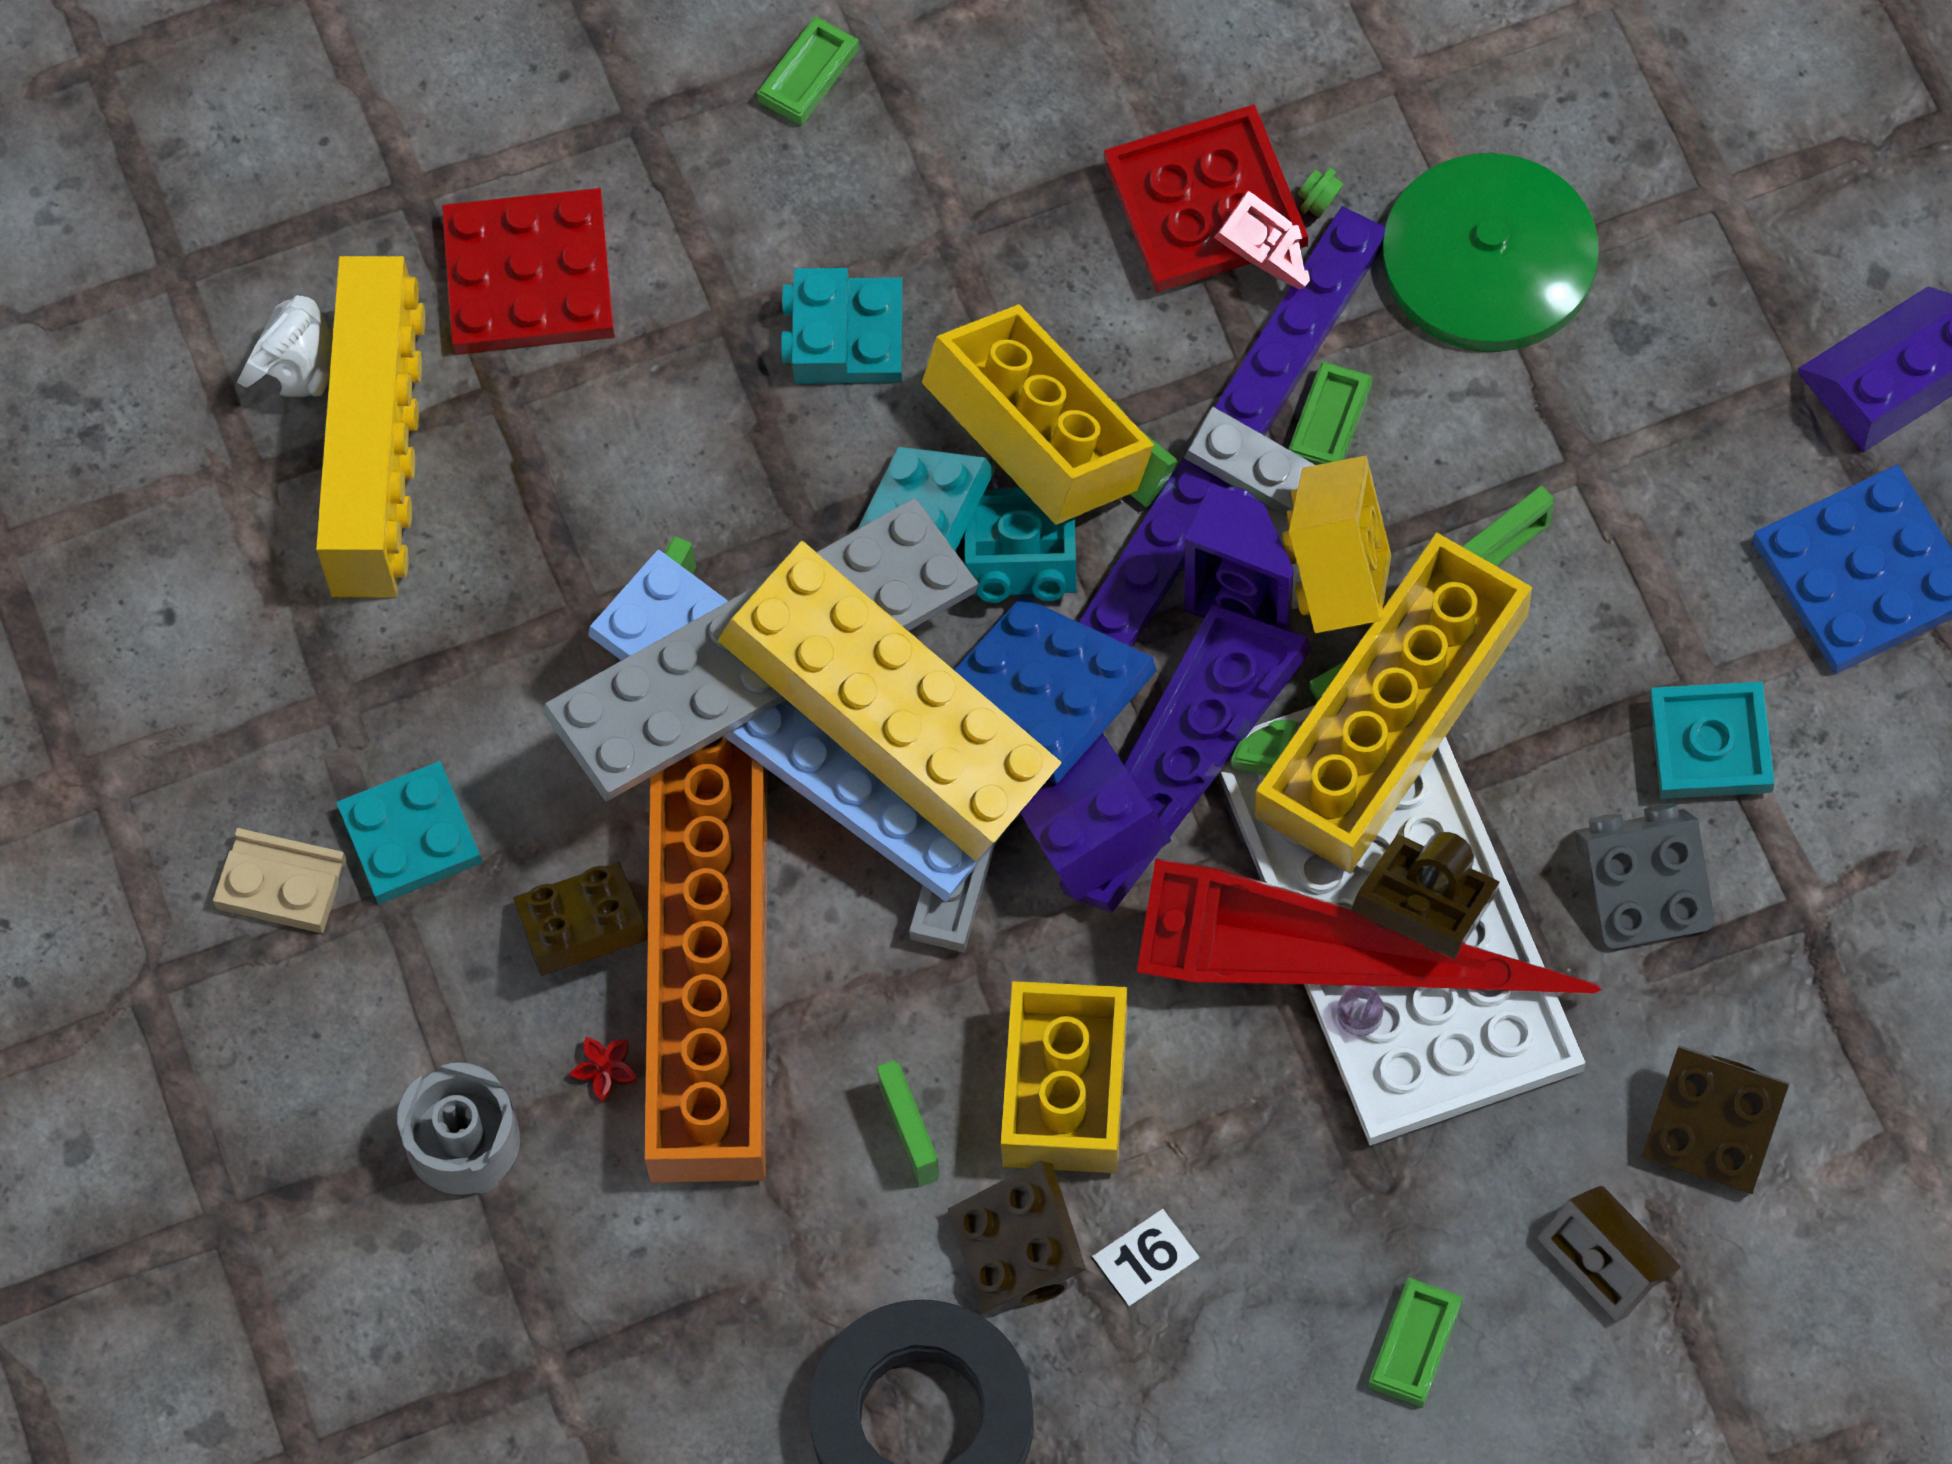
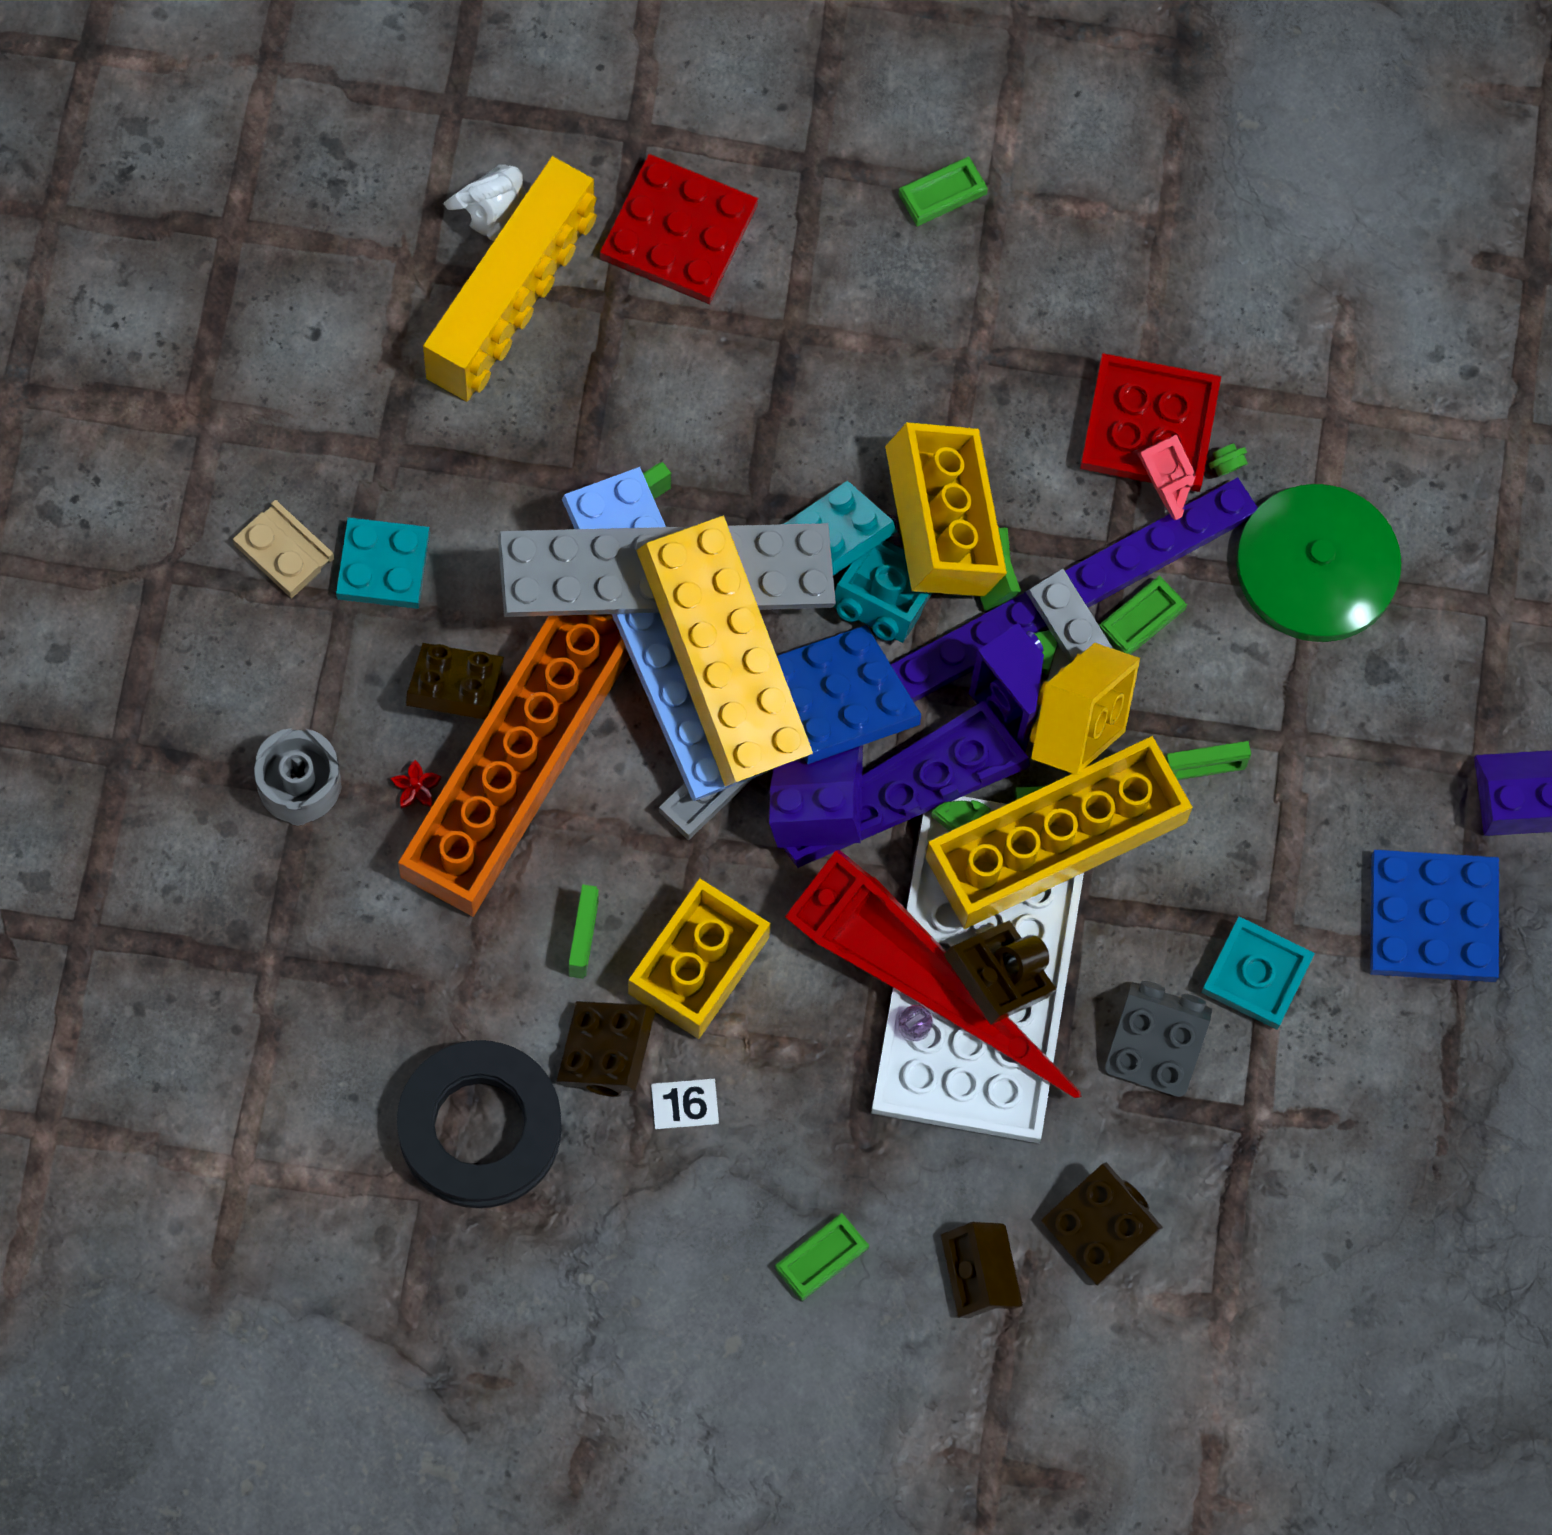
camera: 20 degrees right, 5 degrees up
teal plate [781,268,903,384] -> none

